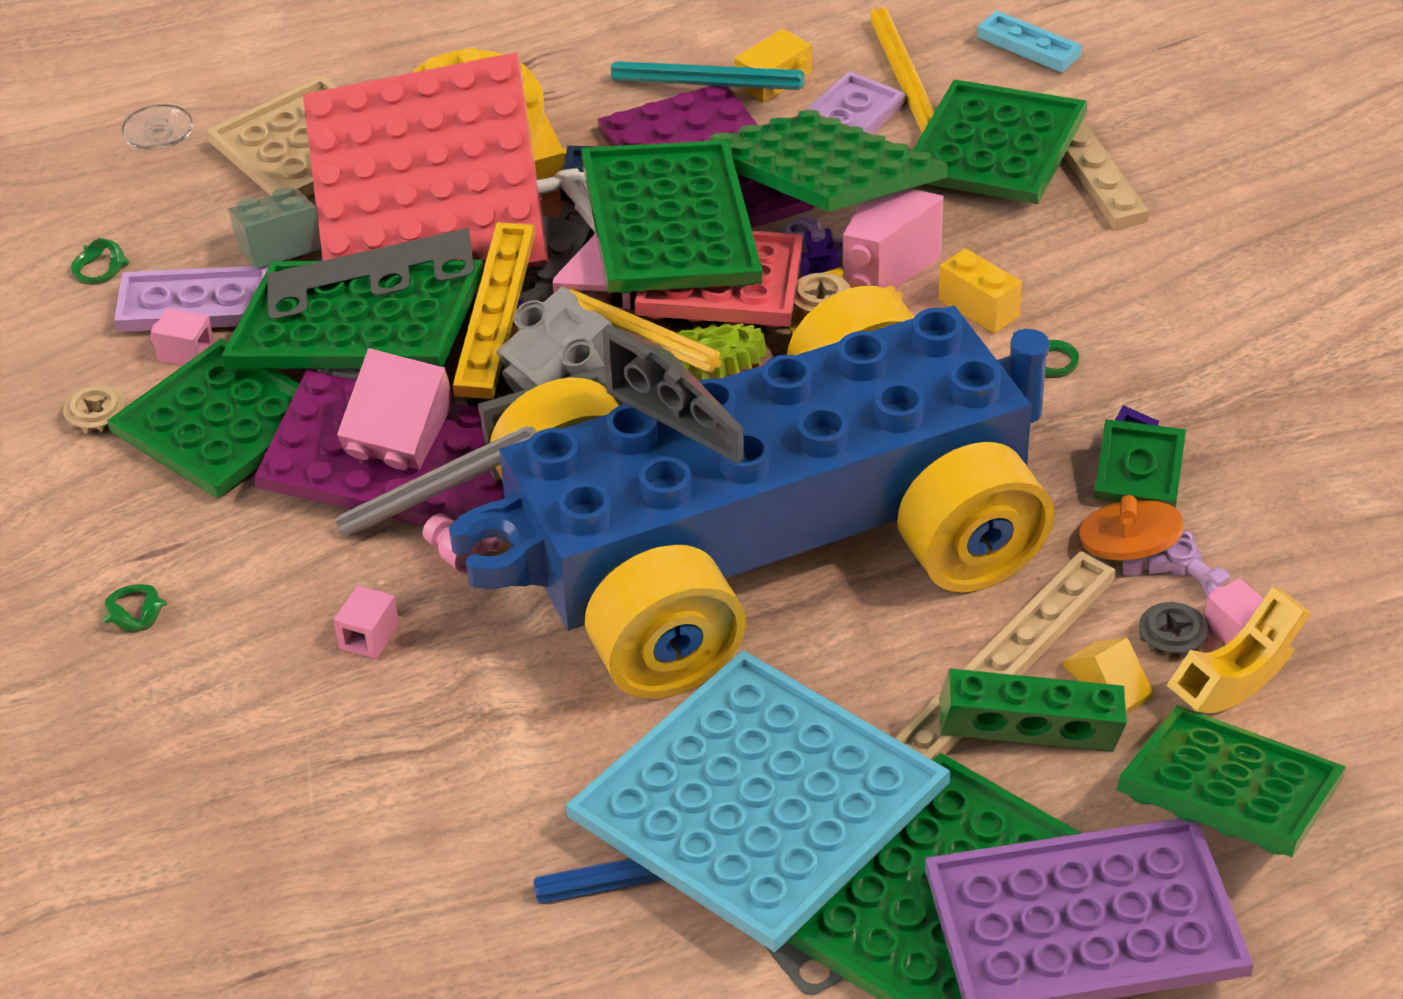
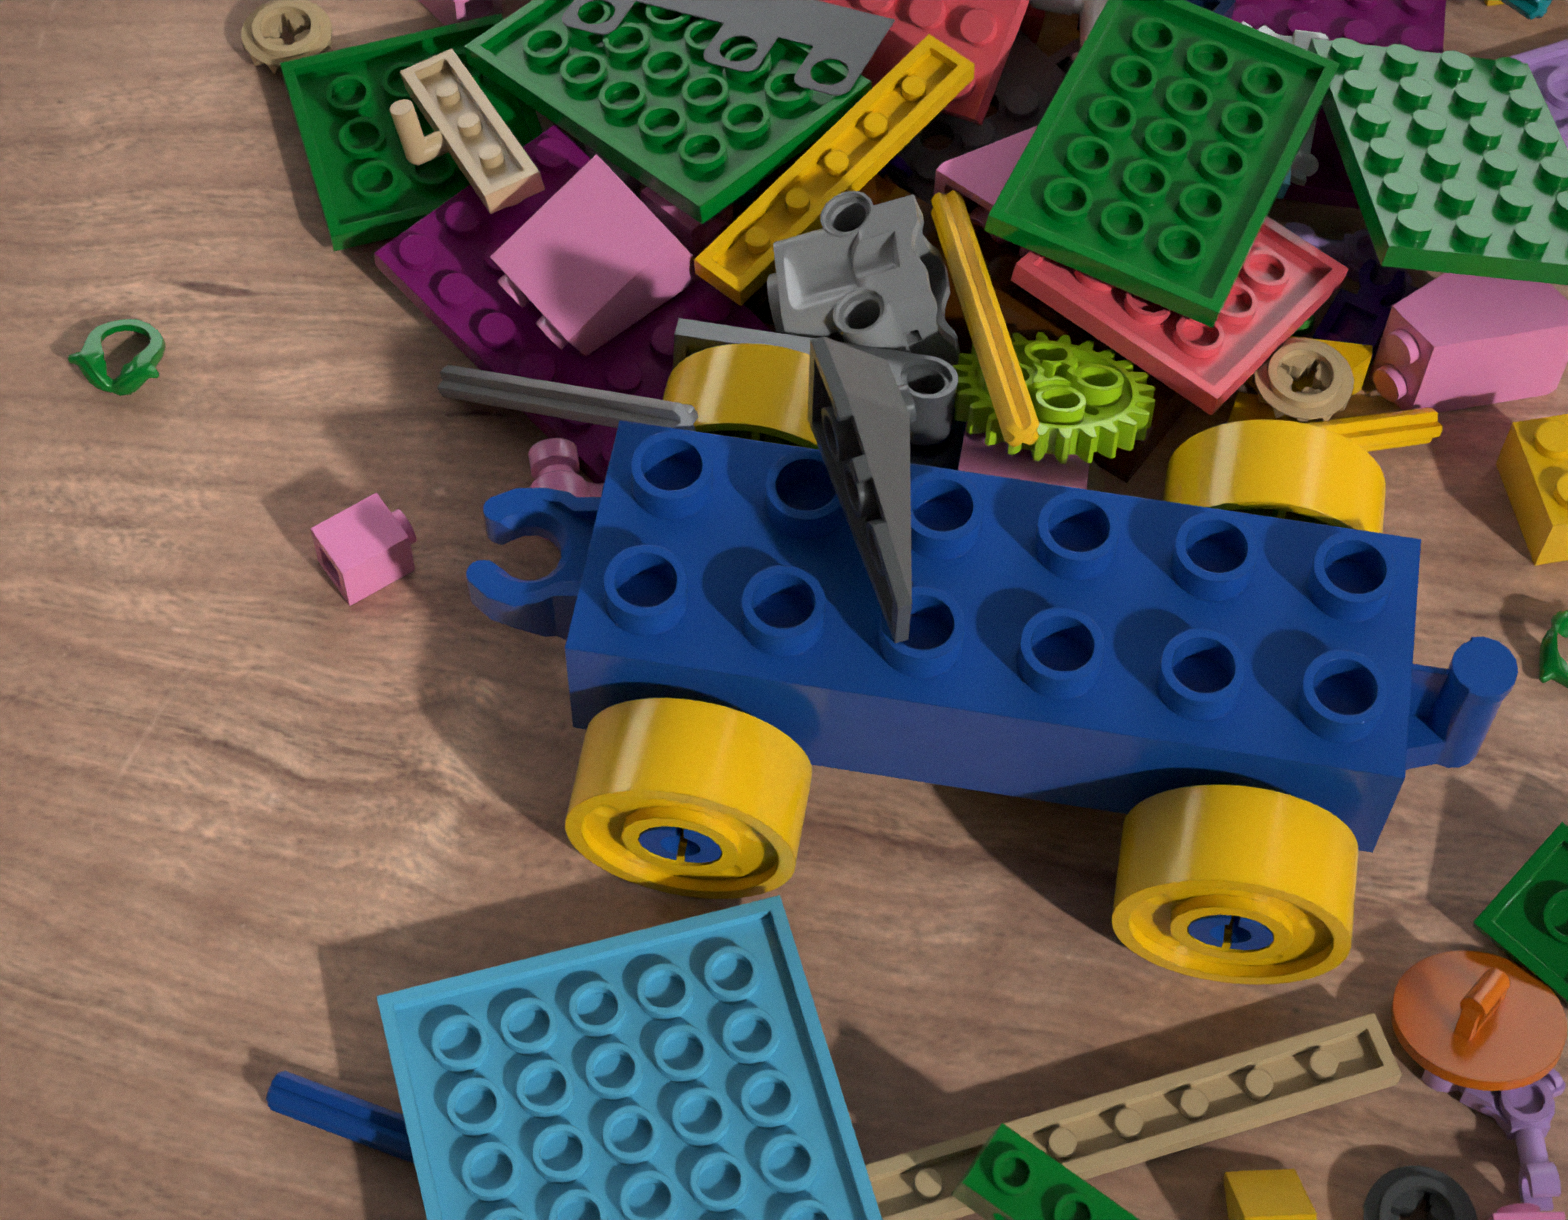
camera: 30 degrees right, 15 degrees up
none -> tan plate [390,48,545,214]

